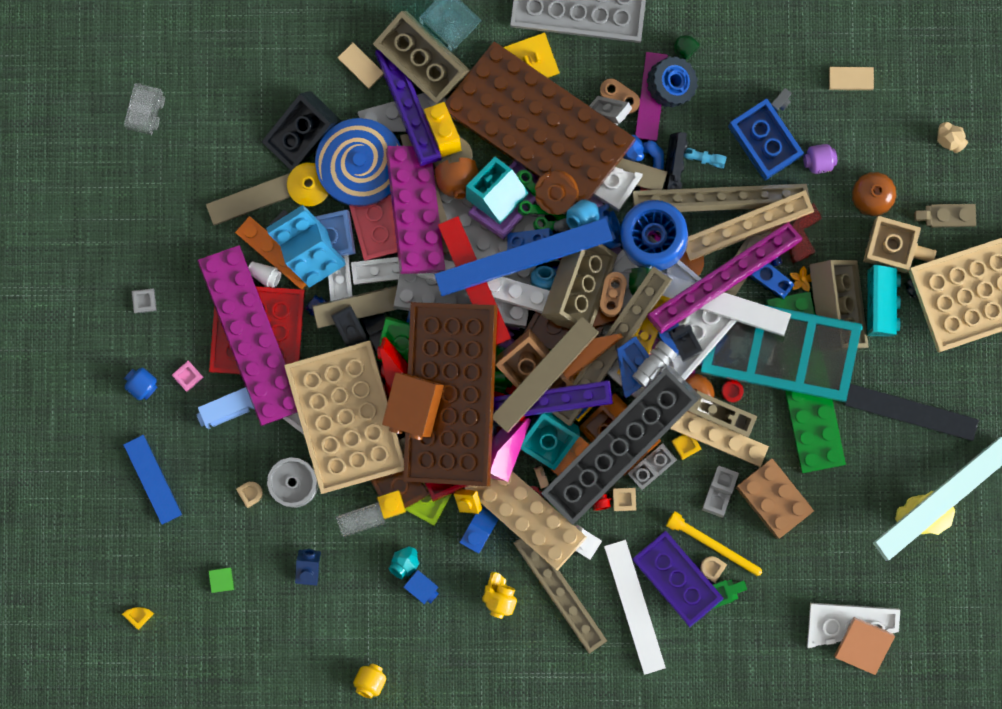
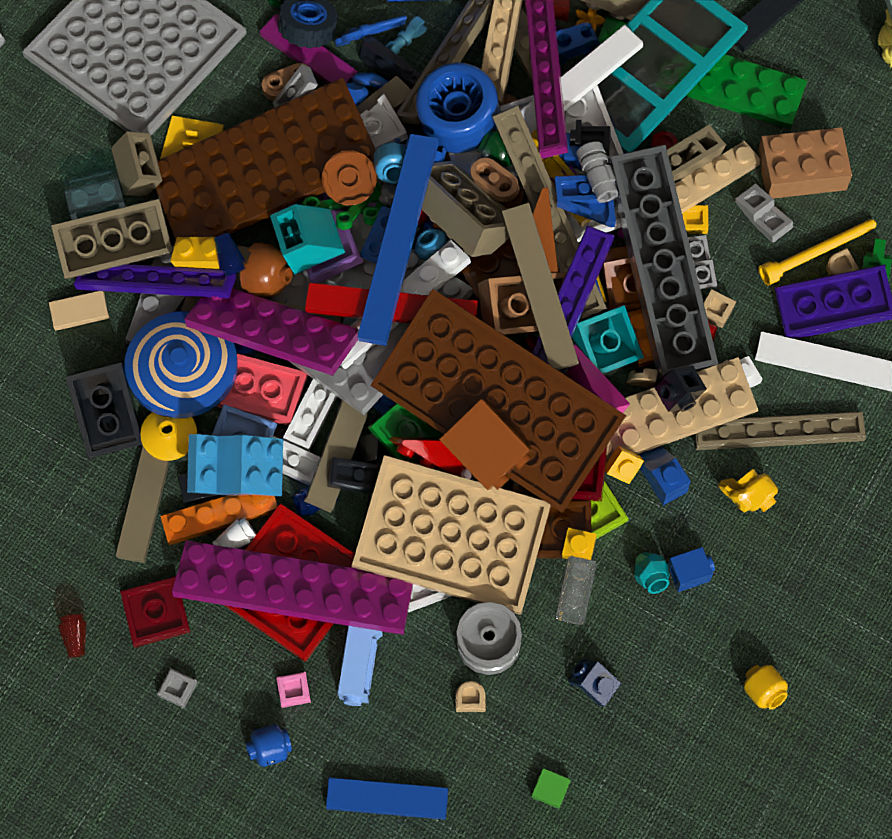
camera: 55 degrees left, 15 degrees down
none -> clear red cone [58,614,87,658]
none -> dark tan brick [111,132,162,197]
none -> dark red tile [120,576,191,648]
none -> clear blue cone [214,233,246,277]
none -> blue piece [335,15,407,47]
none -> black brick [655,366,707,412]

